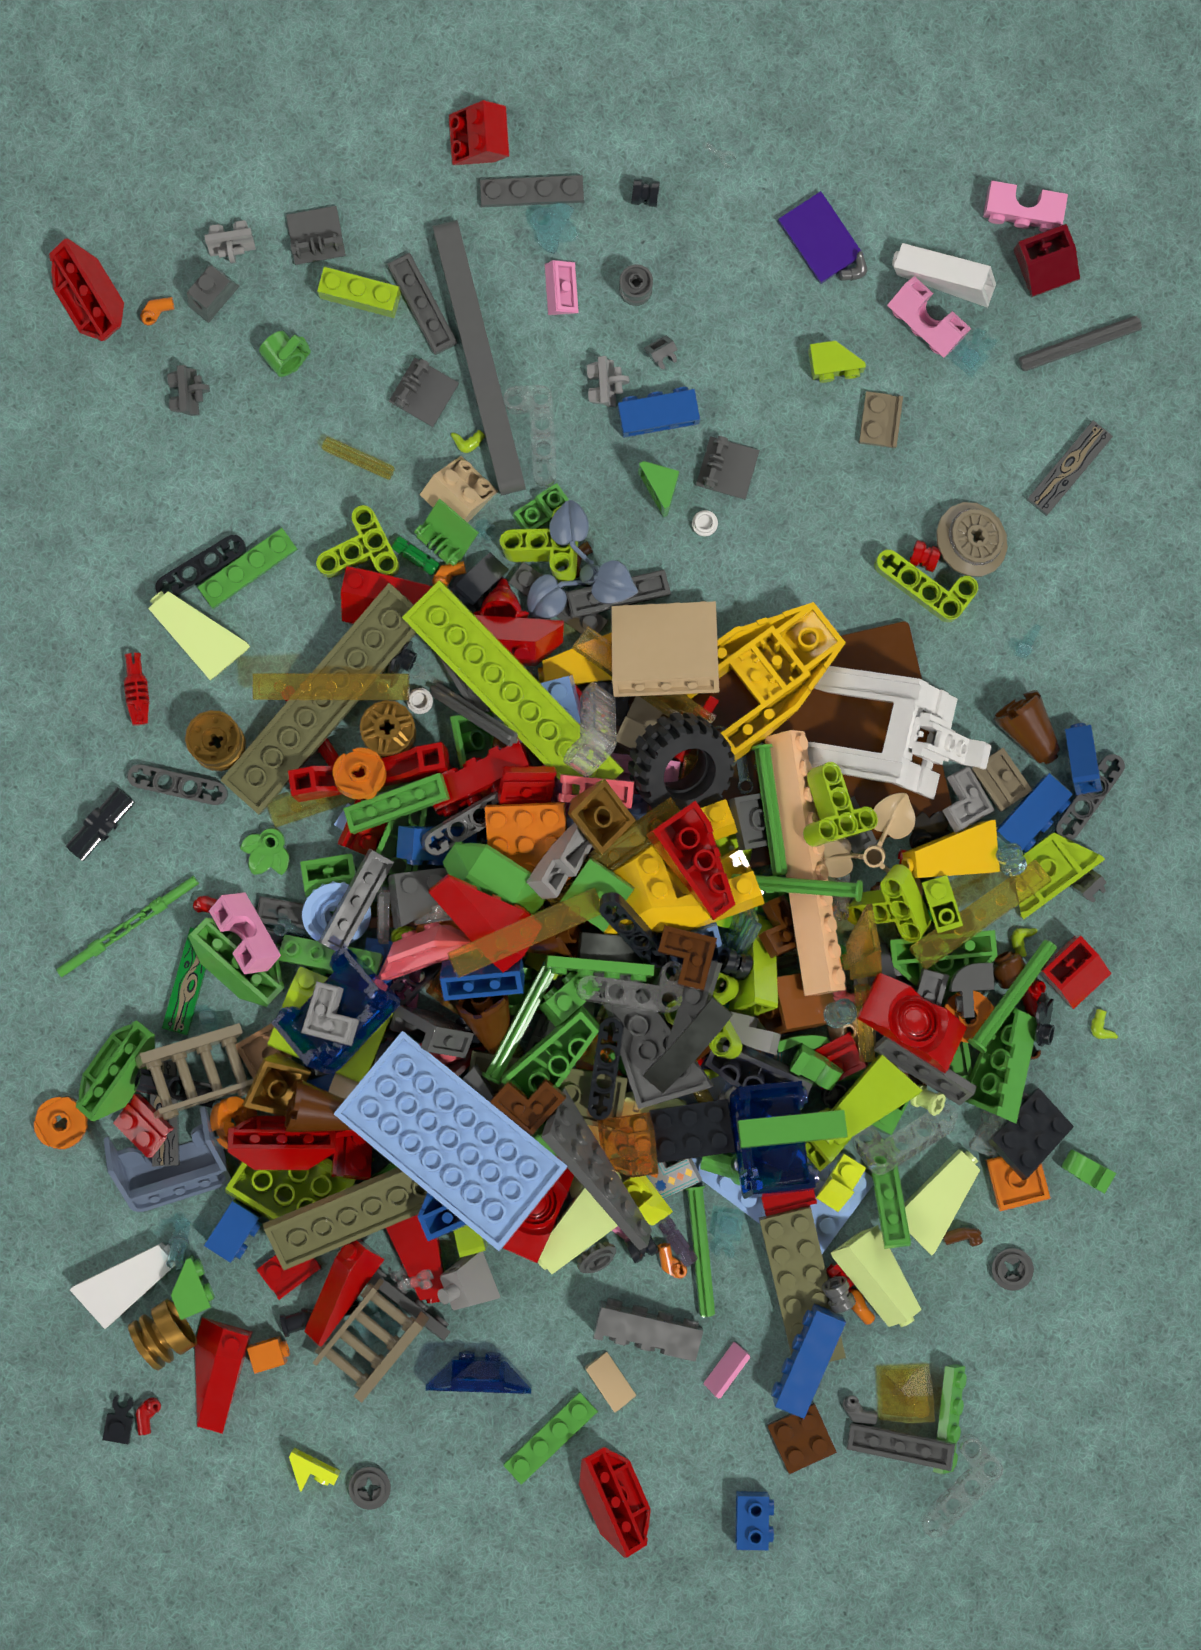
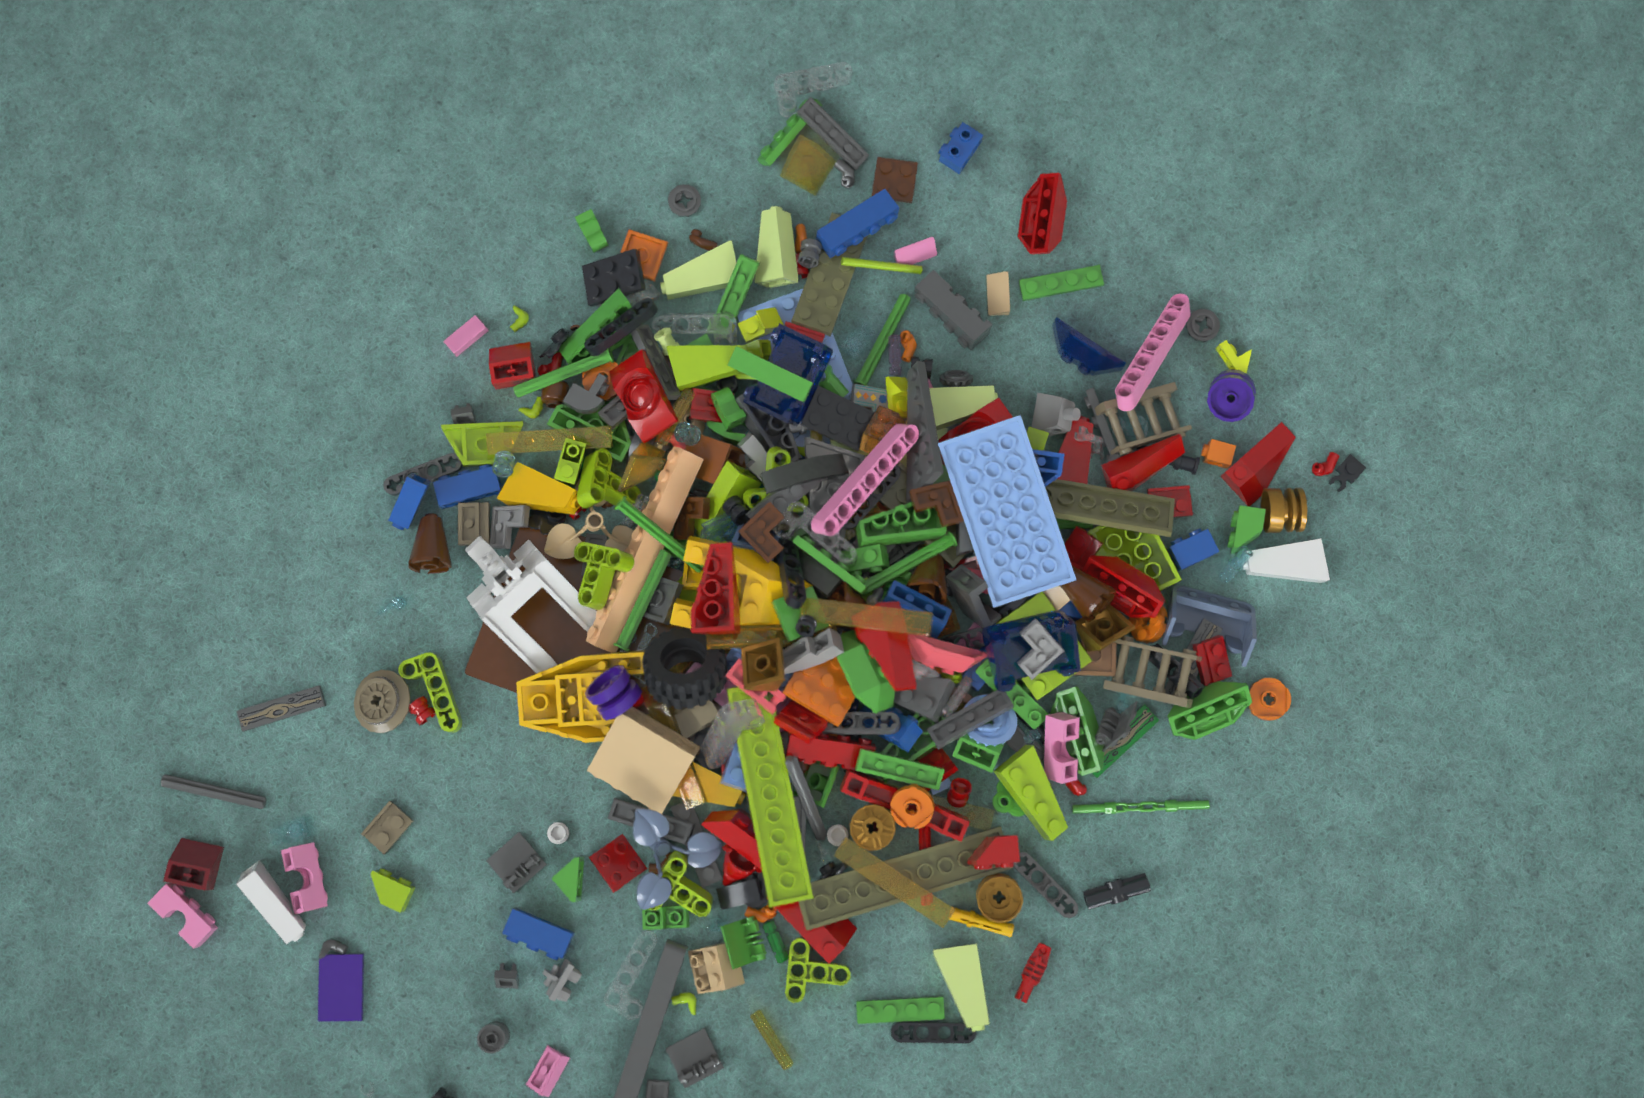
camera: 145 degrees left, 5 degrees down
none -> bright pink slope [443,315,489,357]
none -> black beam [585,298,658,356]
none -> dark purple wheel [585,665,642,720]
none -> red hinge [589,834,647,893]
none -> black bush [795,615,817,637]
none -> bright pink beam [811,424,919,536]
none -> lime bar [841,257,922,274]
none -> dark grey arm [866,587,884,607]
none -> red wheel [947,777,972,808]
none -> yellow pin [948,906,1014,938]
none -> red slope [967,835,1020,870]
none -> lime wedge [993,745,1068,841]
none -> dark grey hinge [1095,701,1138,752]
none -> bright pink beam [1115,294,1191,411]
none -> dark purple wheel [1207,369,1256,422]

